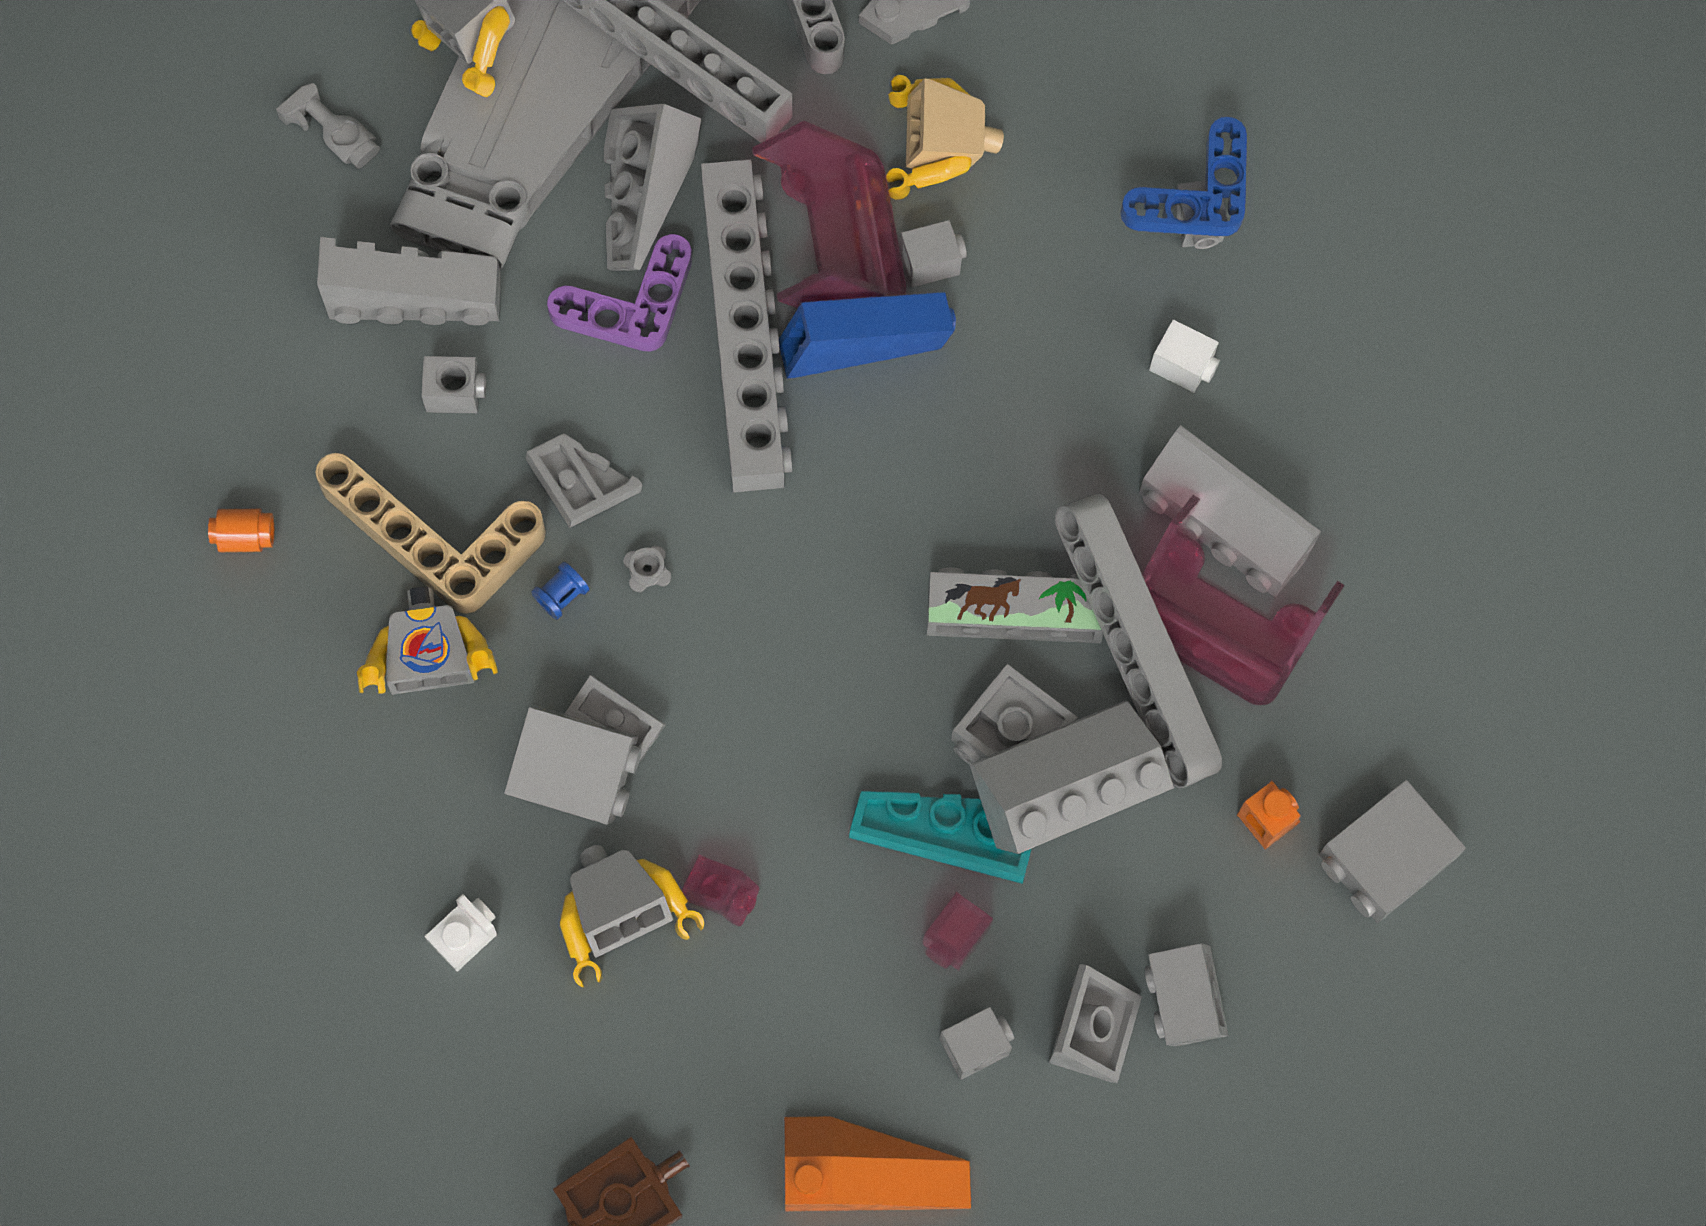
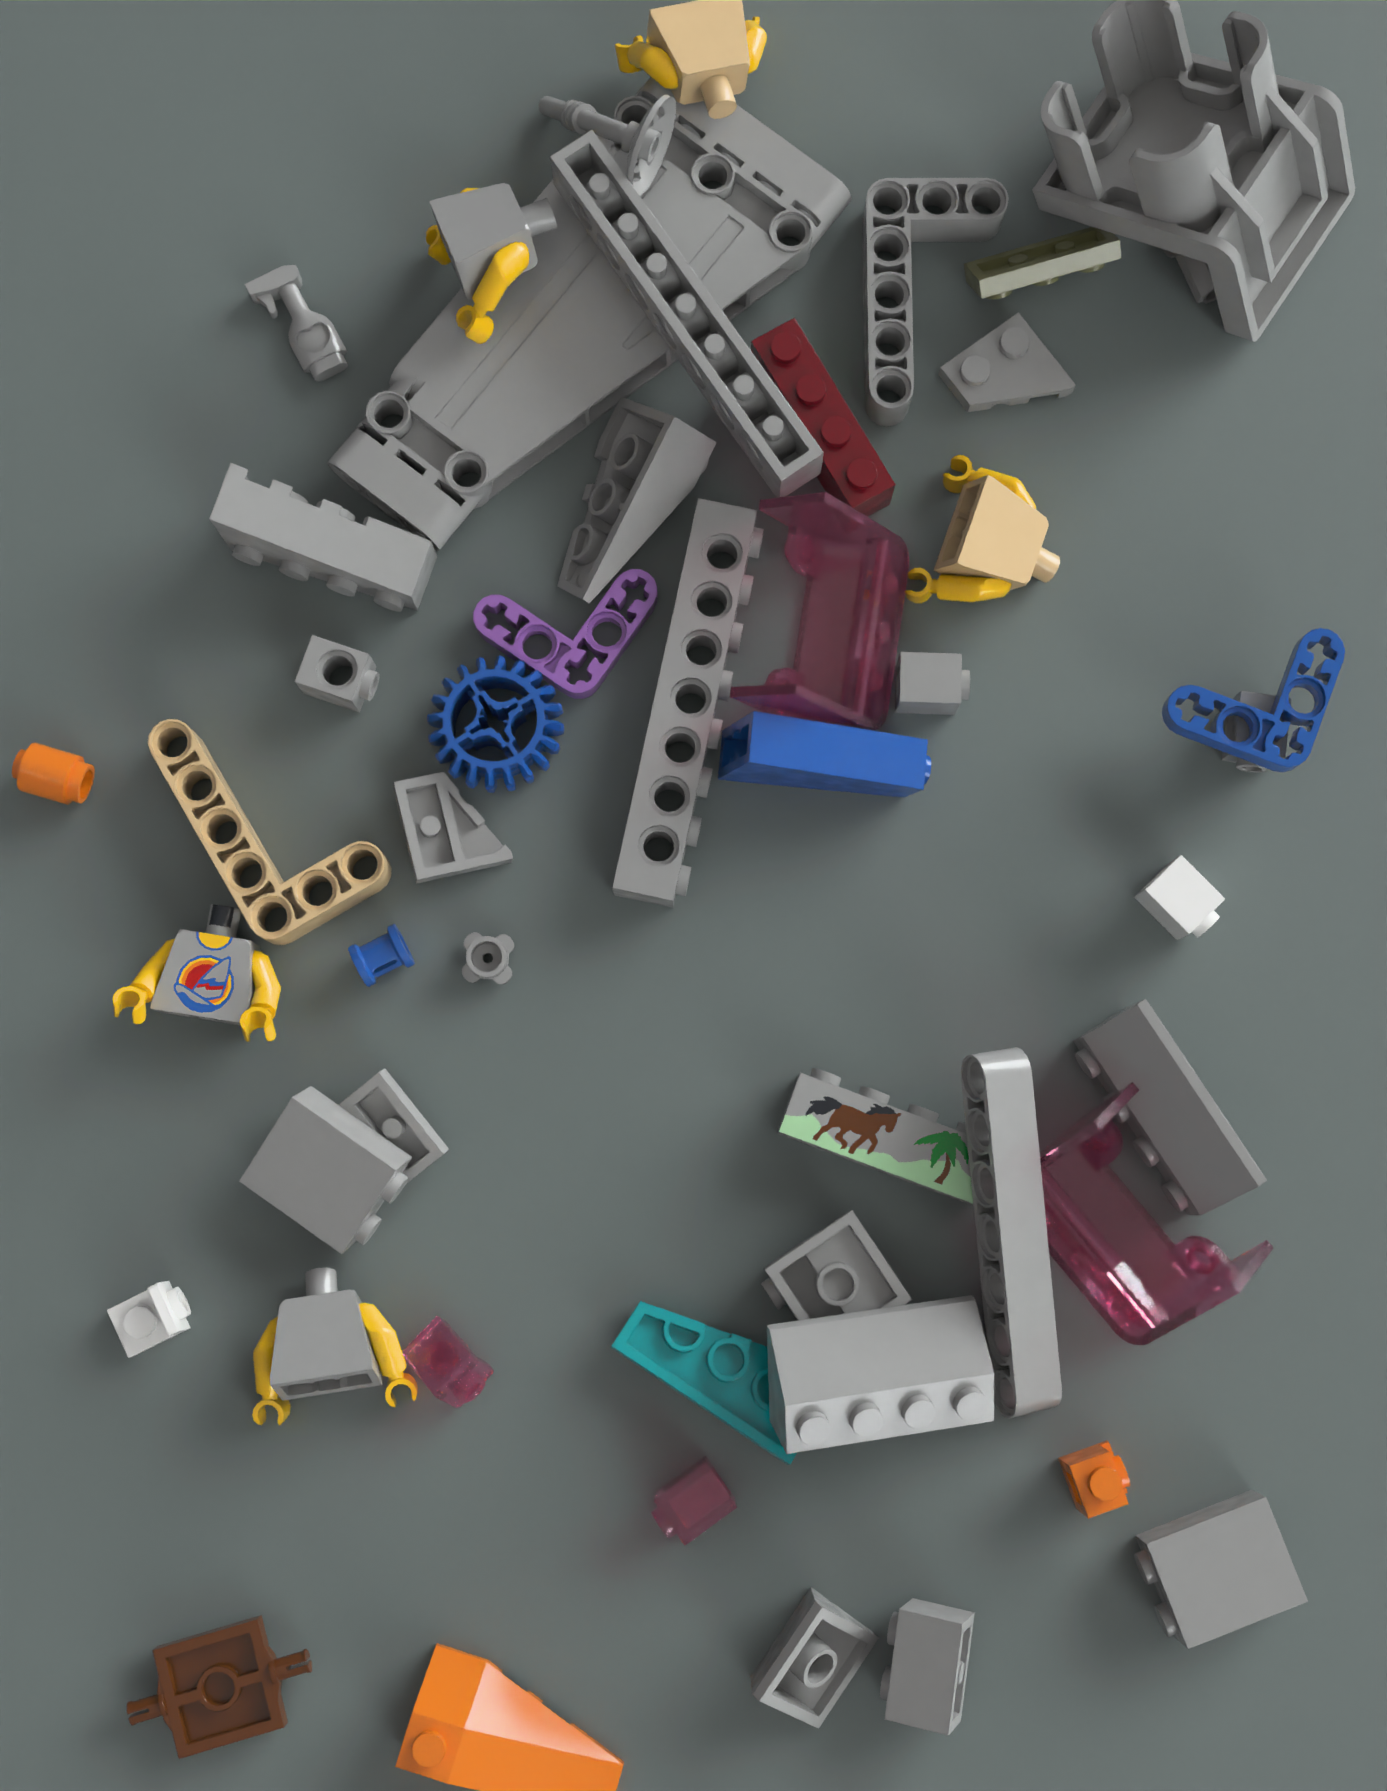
camera: 20 degrees right, 10 degrees up
light grey brick [939,1007,1014,1080] -> none
none -> blue gear [427,655,564,793]
none -> dark red brick [751,317,896,528]

